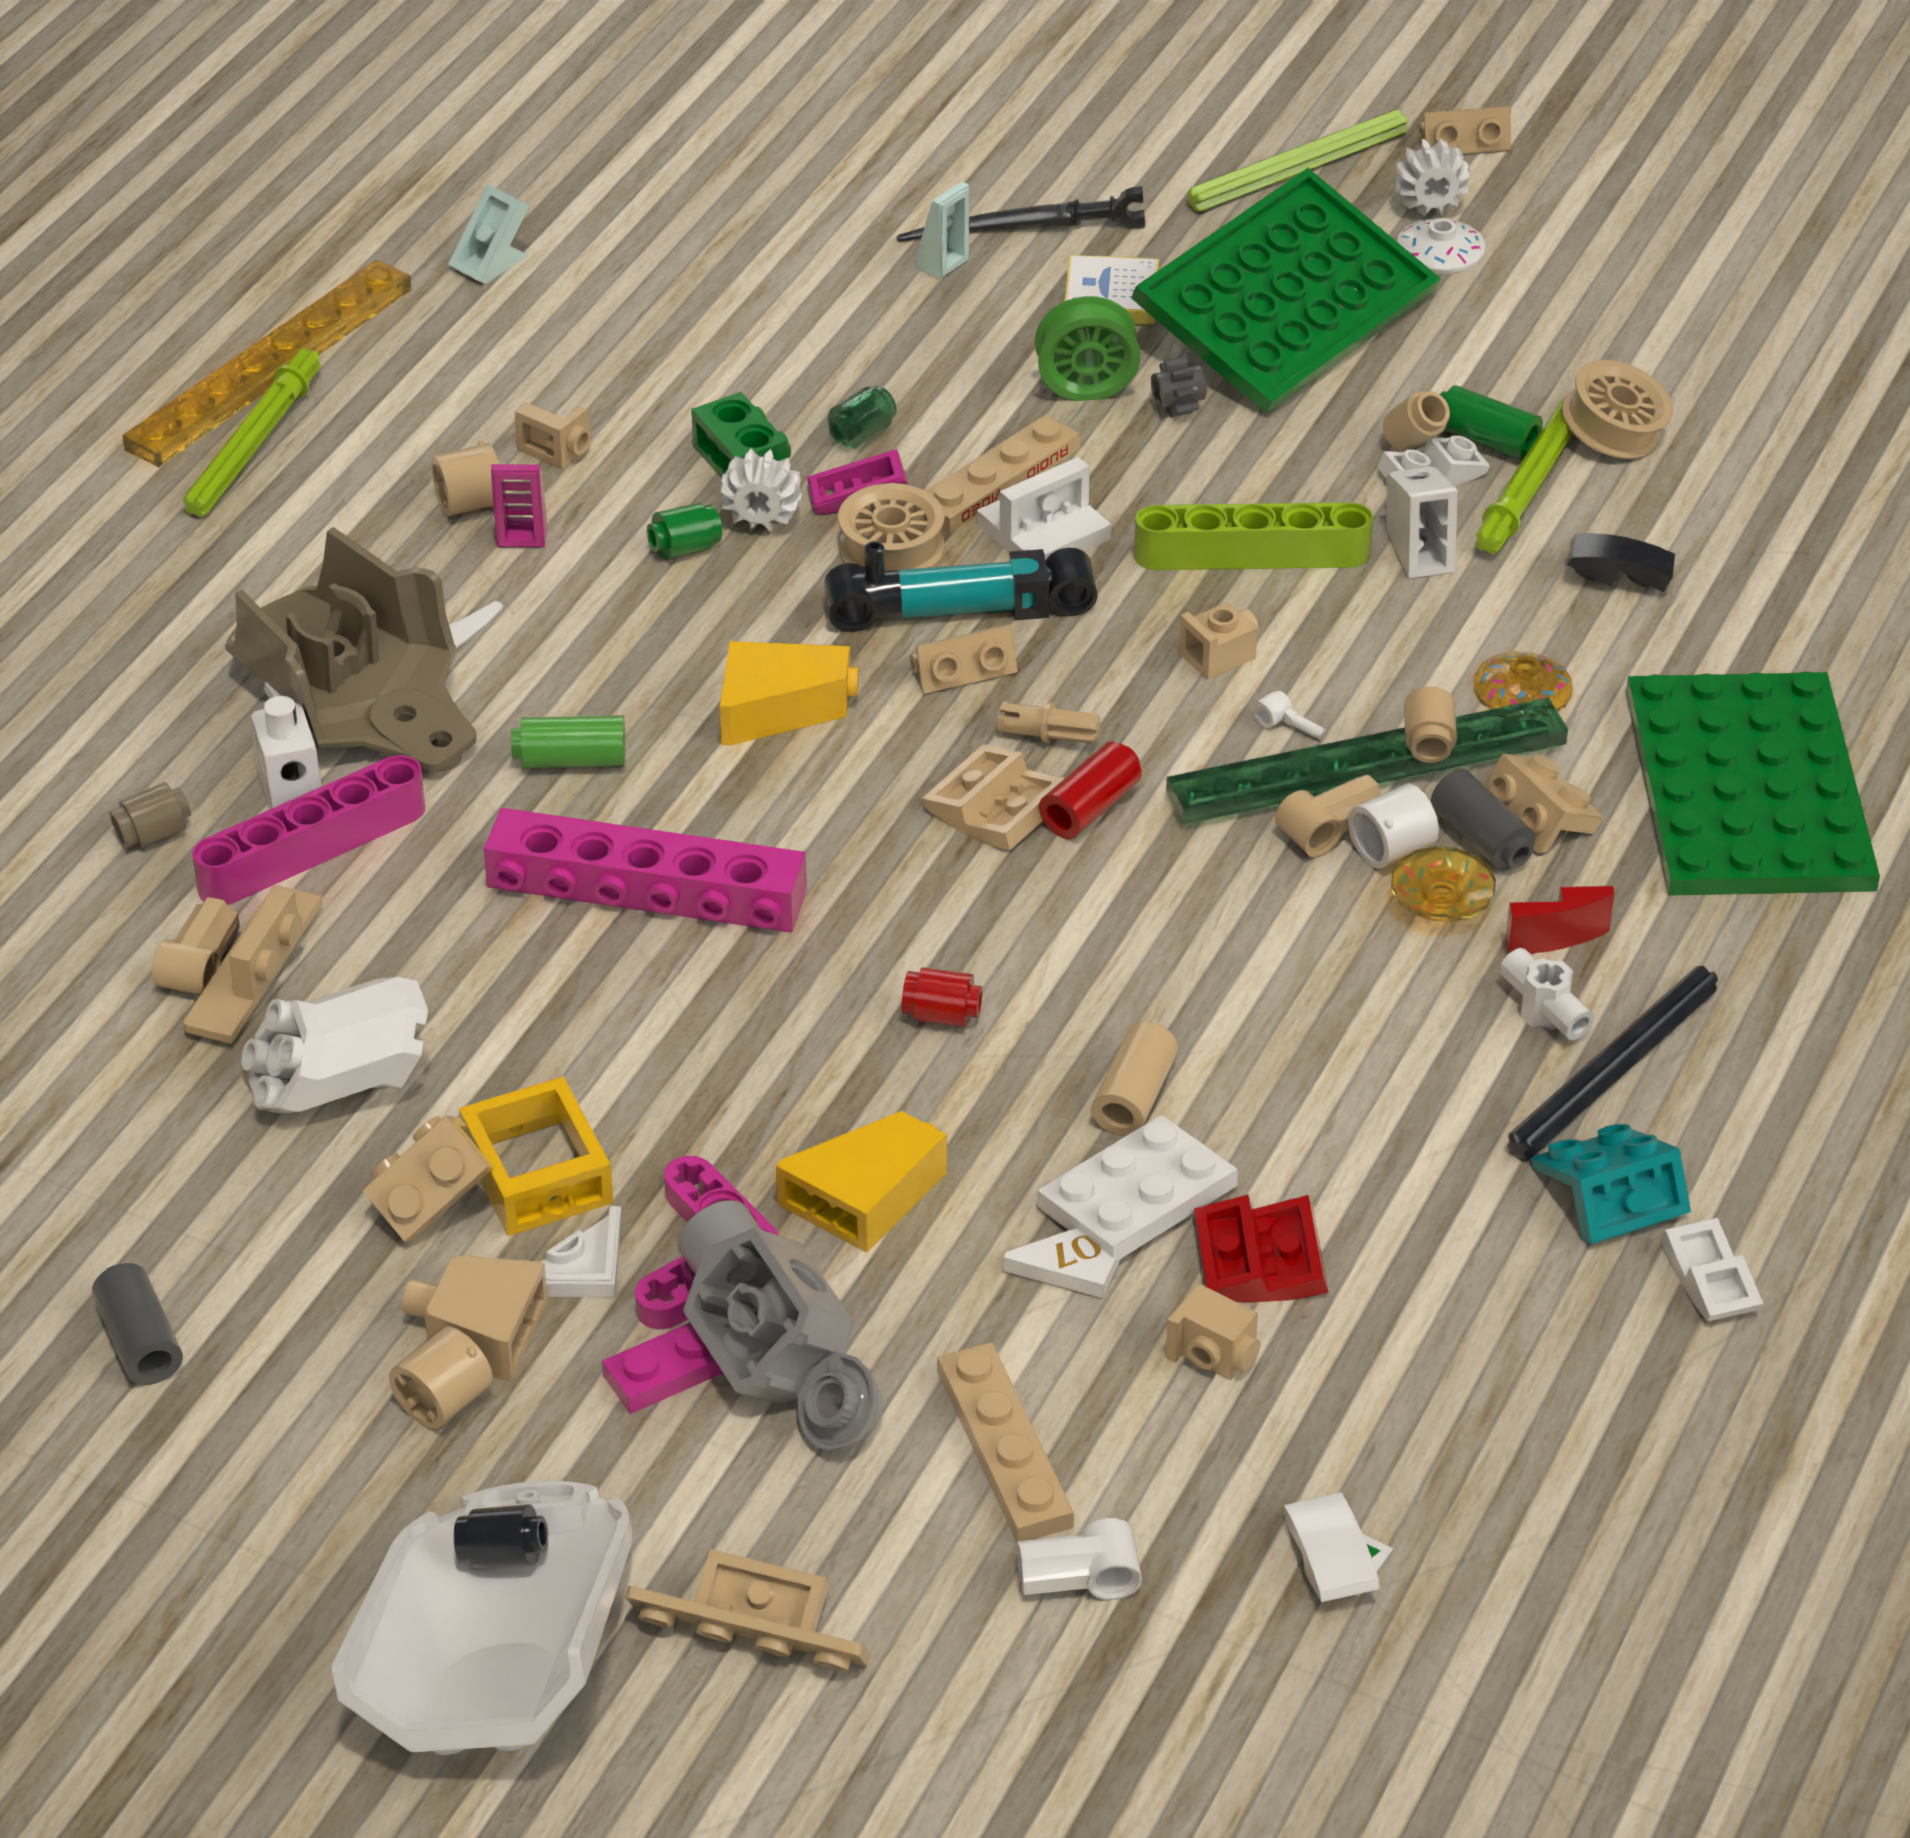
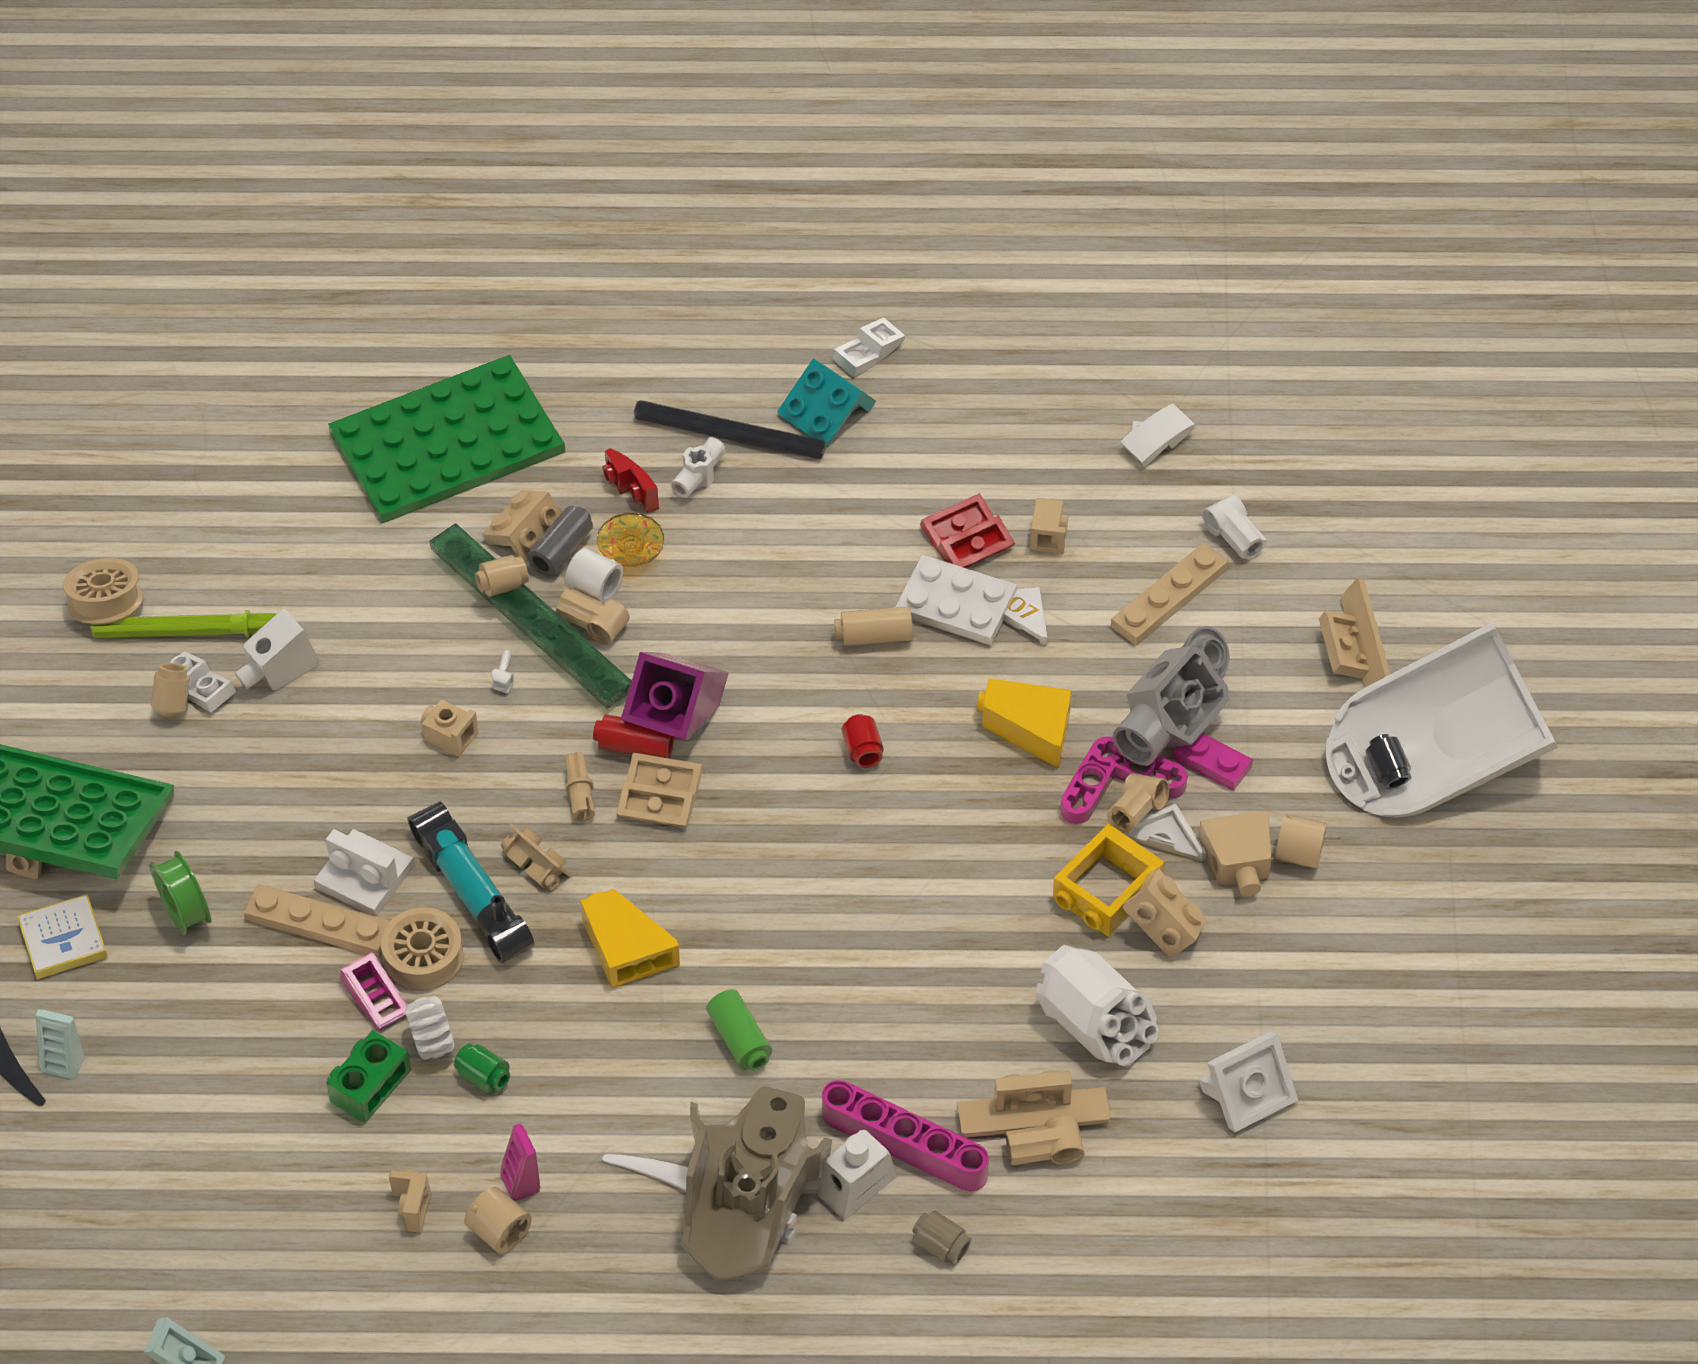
camera: 115 degrees left, 10 degrees up
dark grey brick [92,1263,183,1385] -> none
dark pink brick [483,807,807,933] -> none
clear green brick [828,386,897,448] -> none
lime beam [1134,502,1373,570] -> none
dark grey gear [1151,356,1207,417] -> none
green brick [1440,385,1543,460] -> none
clear yellow dish [1474,651,1573,720] -> none
black slope [1567,533,1675,592] -> none
none -> magenta slope [621,652,729,740]
none -> tan piece [1107,773,1169,834]
none -> white bracket [1199,1031,1299,1132]

